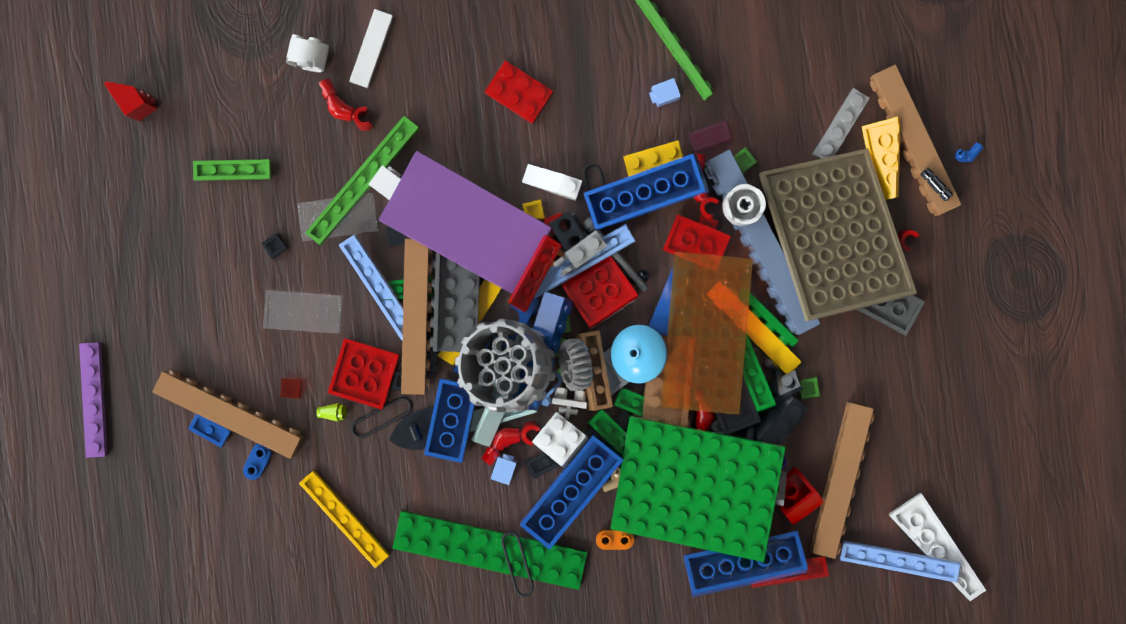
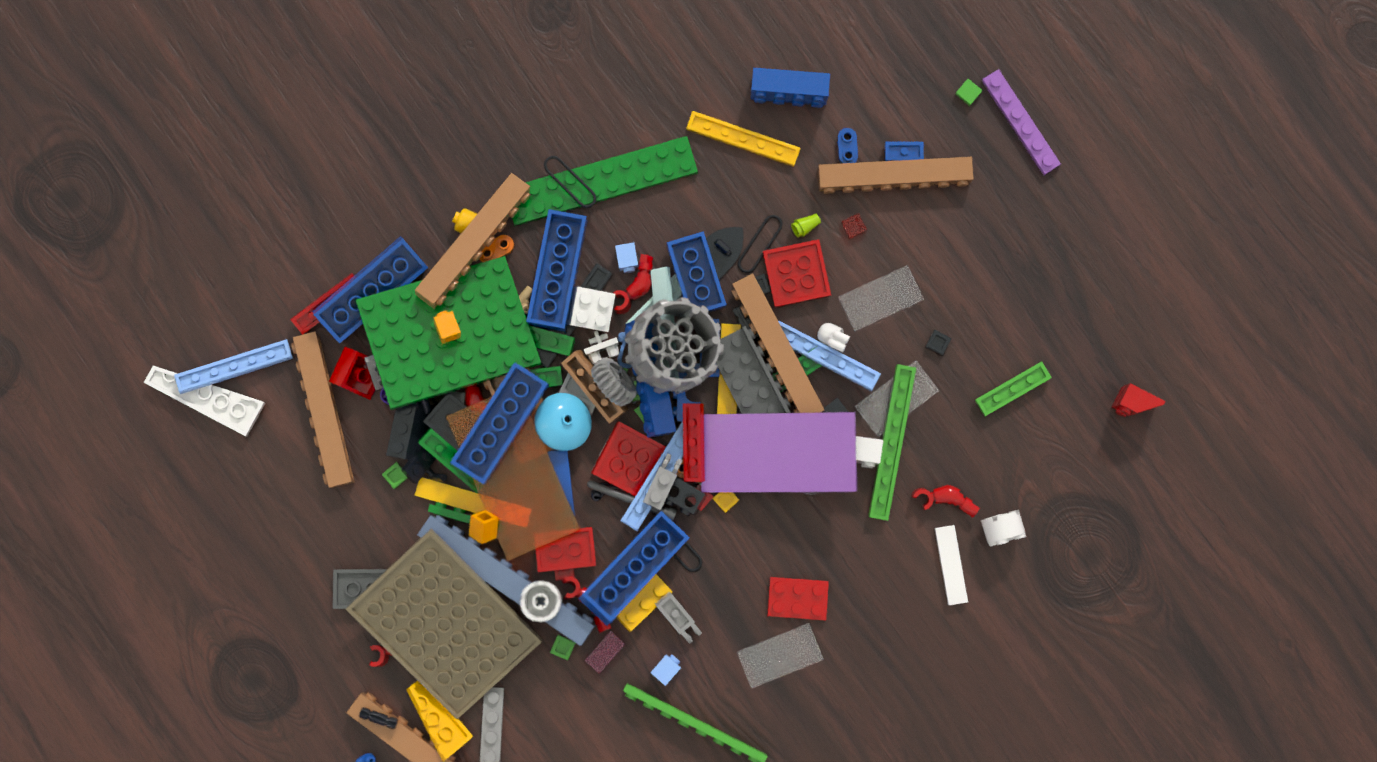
camera: 150 degrees right, 5 degrees down
white slope [522,164,582,201] -> none
none -> medium nougat brick [415,173,531,309]
none -> light orange brick [434,311,461,344]
none -> blue brick [450,362,549,484]
none -> yellow head [452,208,477,233]
none -> light orange brick [469,510,499,544]
none -> light grey hinge [655,591,702,644]
none -> clear tile [737,623,824,689]
none -> blue brick [750,68,830,108]
none -> white piece [817,323,850,352]
none -> bright green tile [955,79,982,106]

